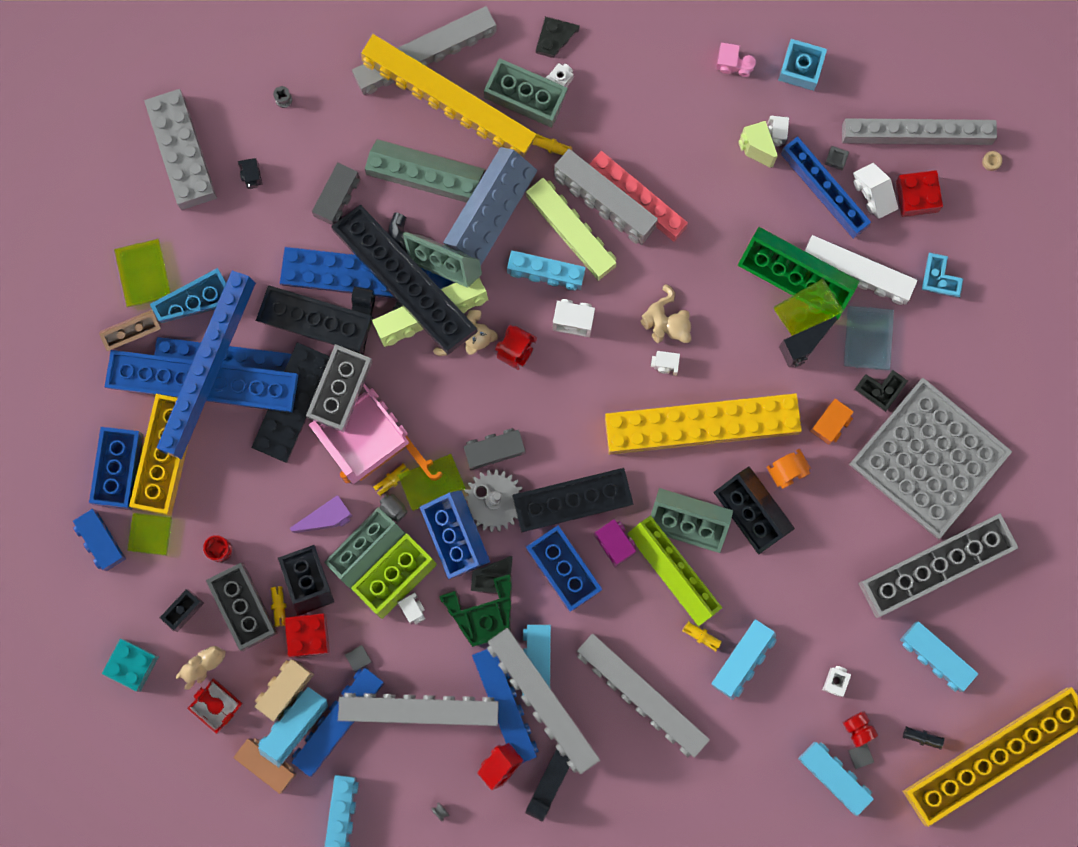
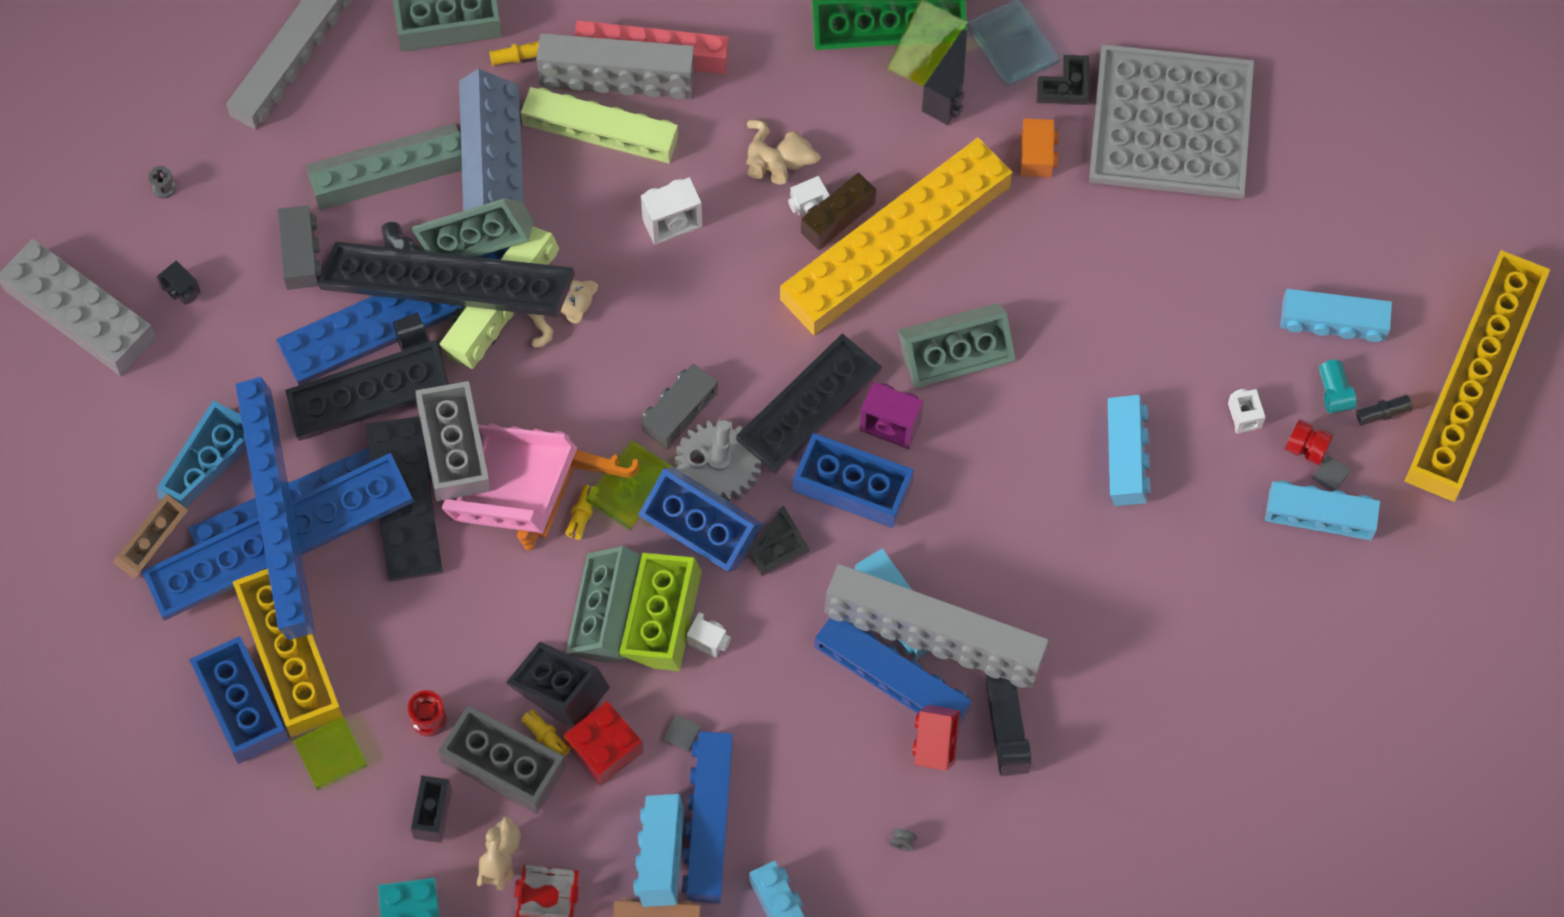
camera: 35 degrees left, 15 degrees down
blue brick [73,508,126,571] -> none
clear neon green piece [114,239,171,308] -> none
tan brick [255,659,314,721] -> none
medium lavender slope [290,495,352,533] -> none
light grey brick [338,693,499,726] -> none
yellow brick [361,34,536,157] -> none
flat silver brick [379,494,408,523] -> none
dark green wing [439,574,512,647] -> none
red brick [495,325,537,370] -> none
medium azure brick [507,250,586,291] -> none
light grey brick [576,633,710,758] -> none
lime brick [627,515,722,626] -> none
yellow pin [682,621,722,652] -> none
black slope [713,466,795,555] -> none
orange brick [766,448,812,489] -> none
light grey brick [858,513,1018,618] -> none
none -> dark brown brick [801,172,876,250]
none -> teal piece [1319,359,1356,414]

